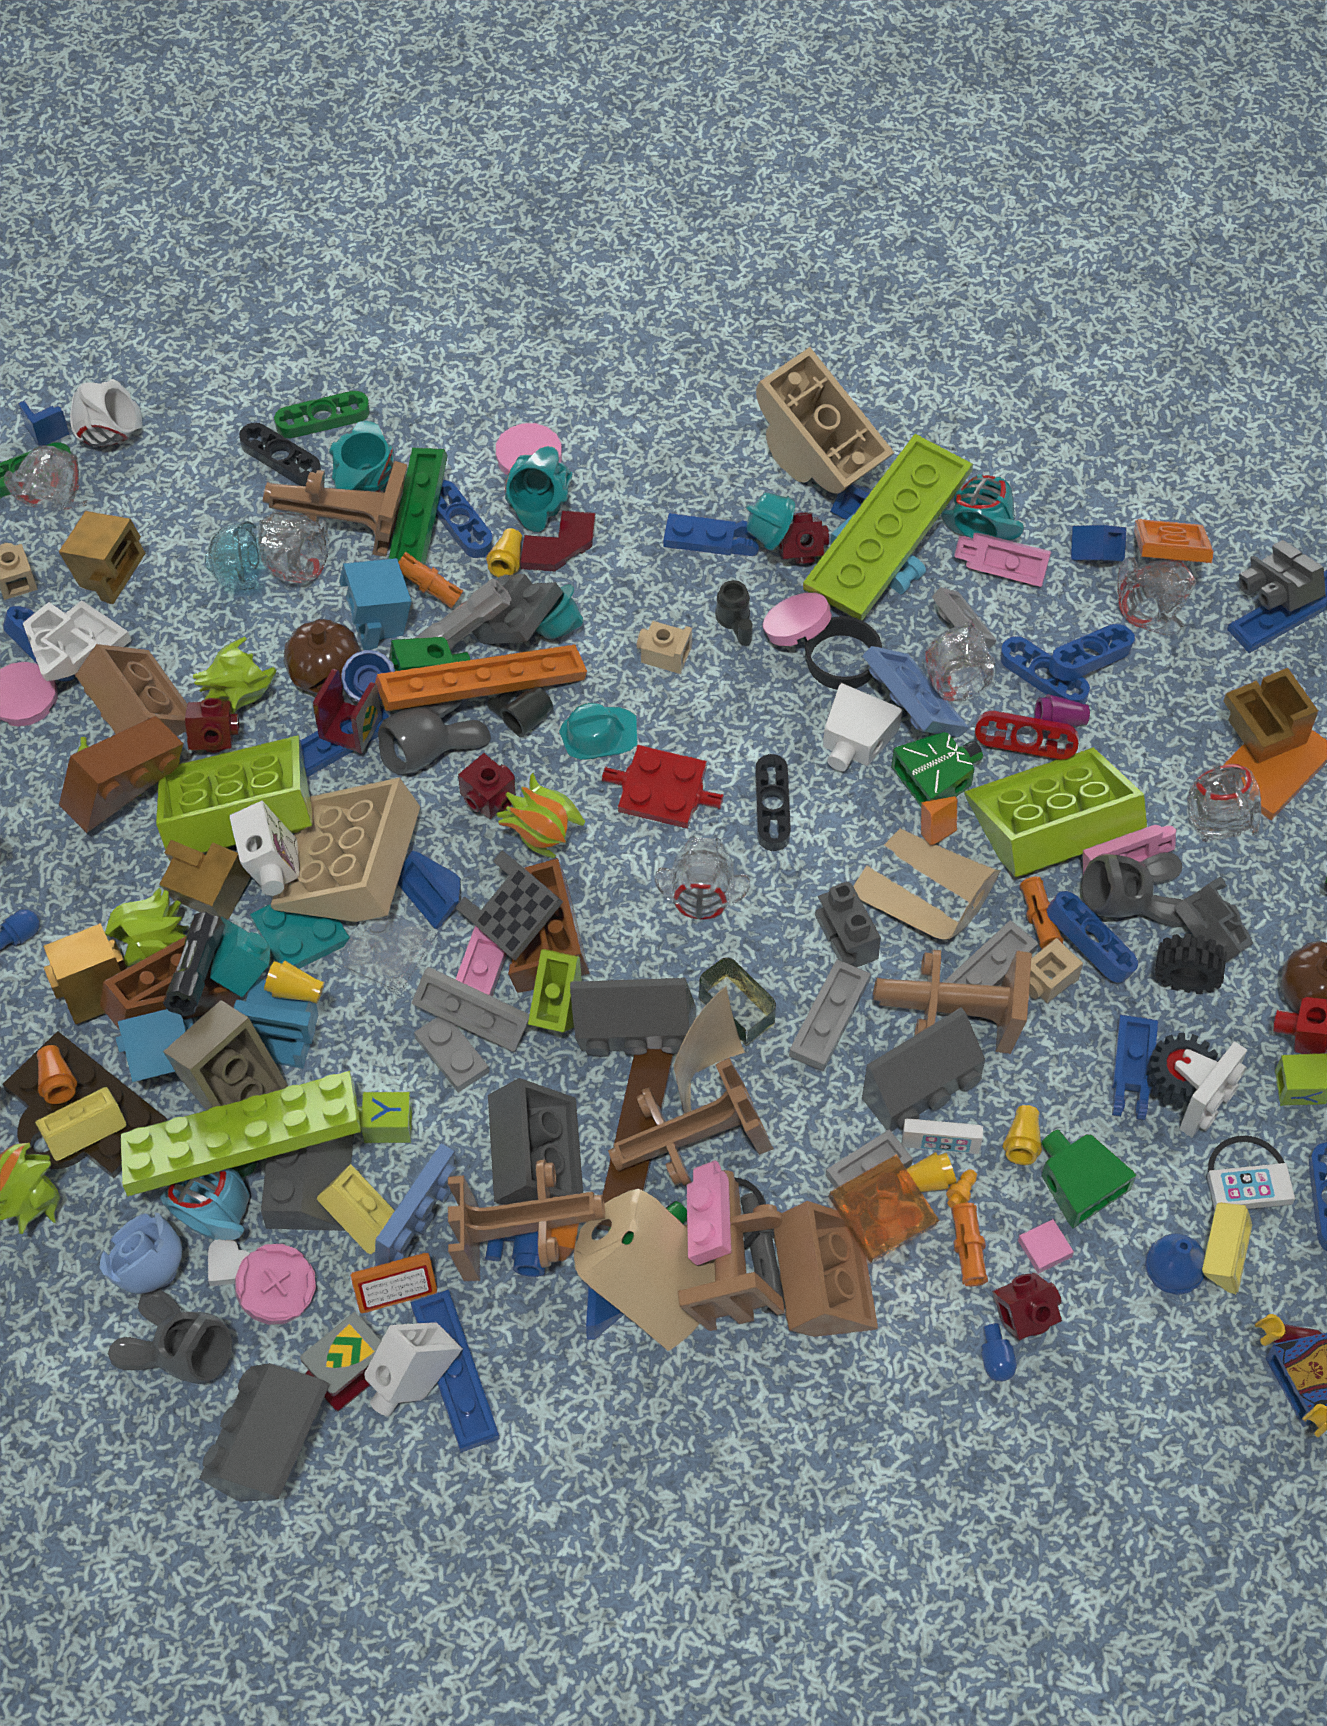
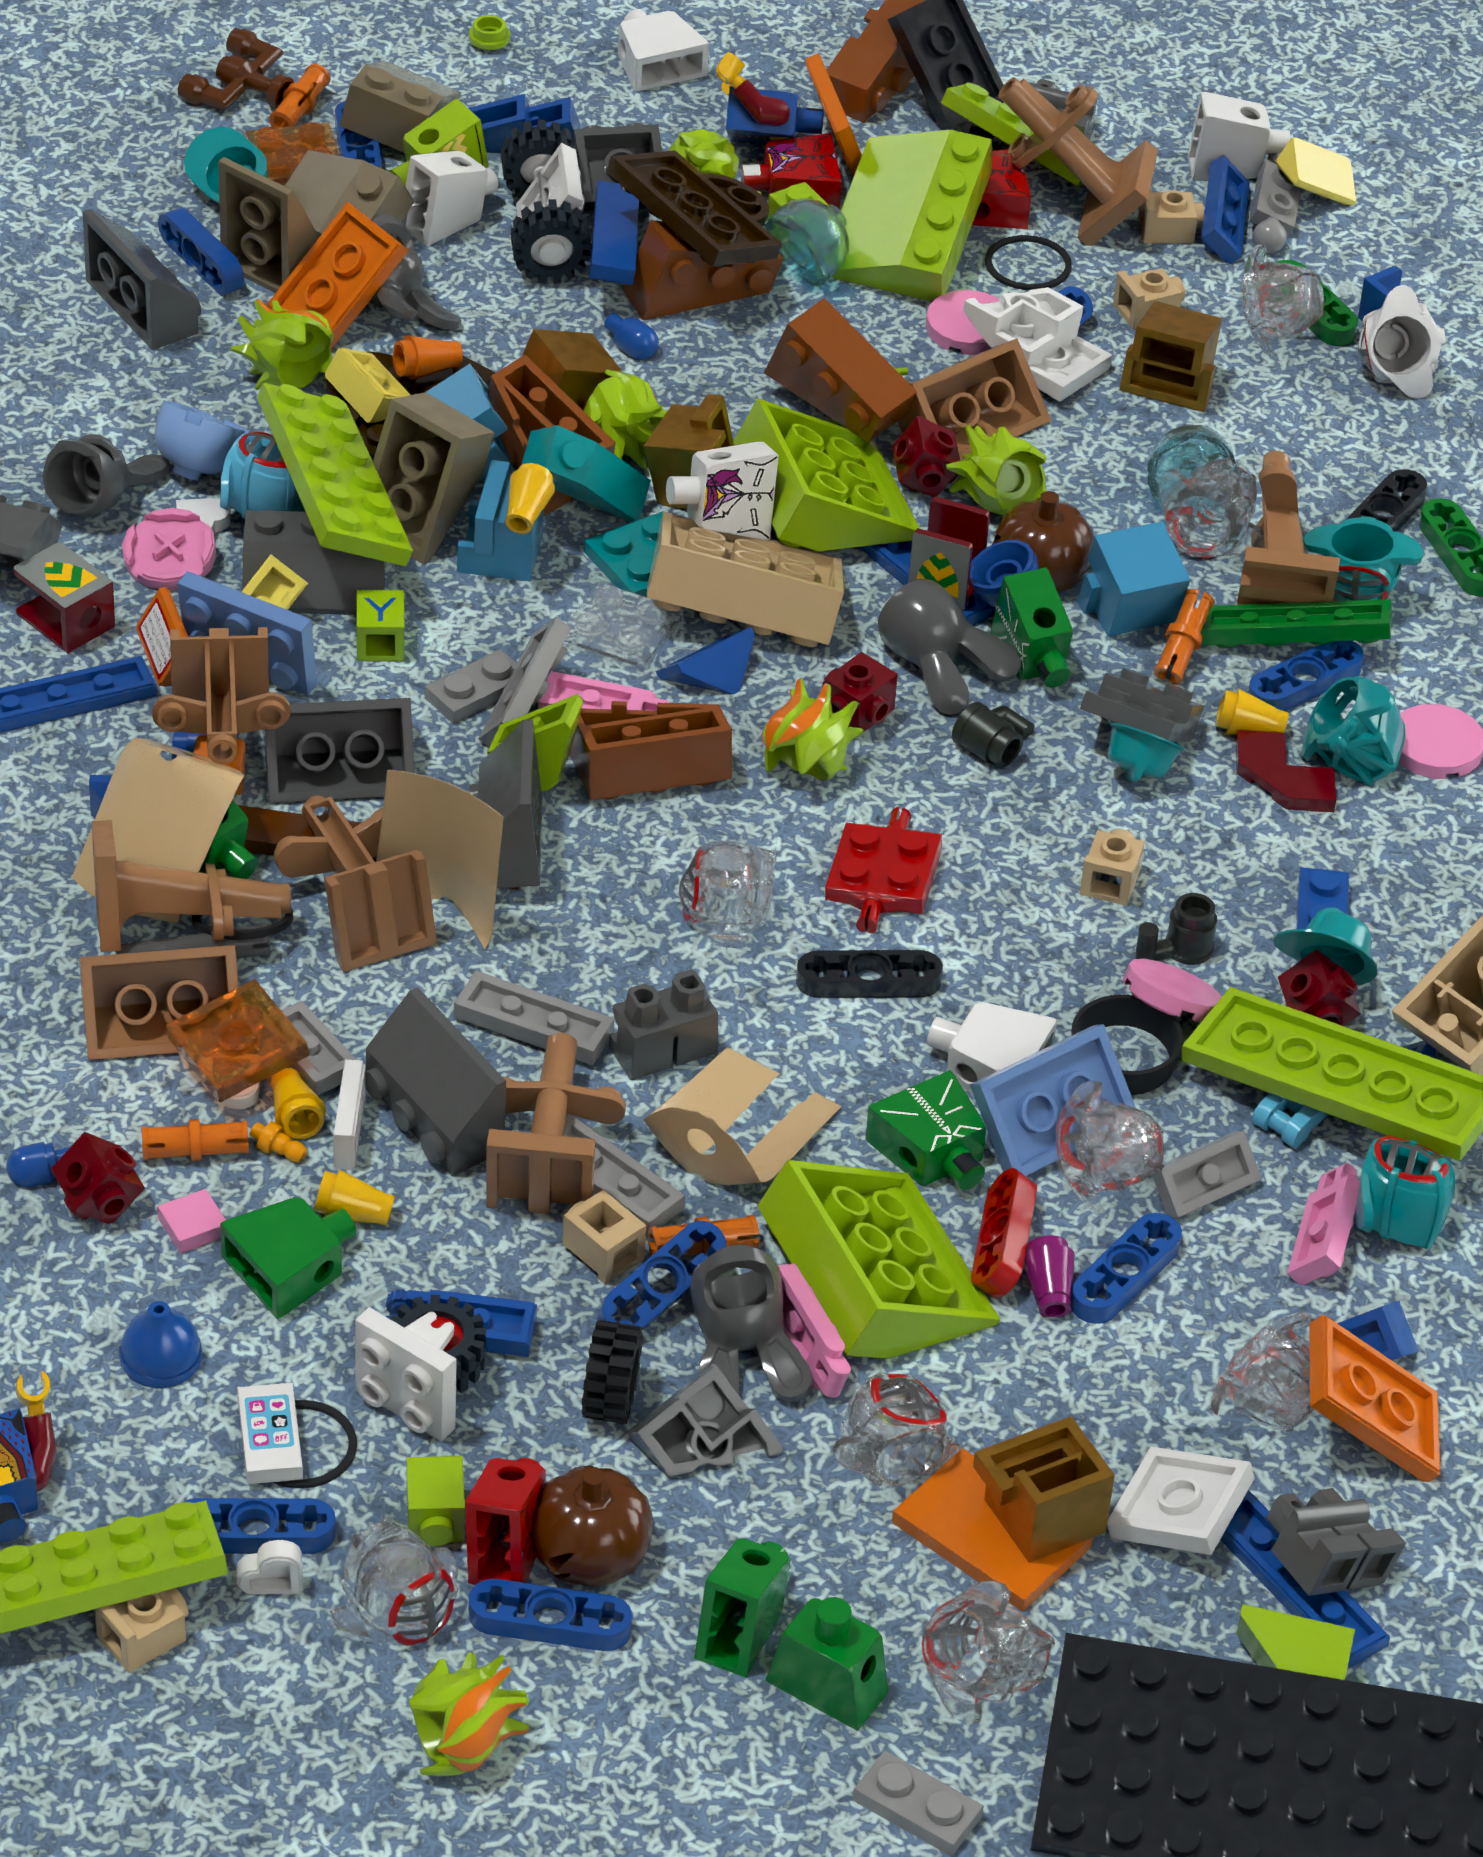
camera: 85 degrees right, 15 degrees down
black axle [163,911,225,1017] -> none
white torso [365,1322,462,1416] -> none
orange plate [375,644,587,711] -> none
light grey axle [415,578,512,650] -> none
dark grey flag [455,850,563,960] -> none
teal piece [559,703,638,760] -> none
bright pink hinge [687,1160,731,1265] -> none
piece [698,958,776,1046] -> none
orange slope [921,796,958,845] -> none
blue beam [1048,624,1135,681] -> none
light yellow slope [1202,1202,1252,1294] -> none
none -> white plate [1107,1447,1255,1555]

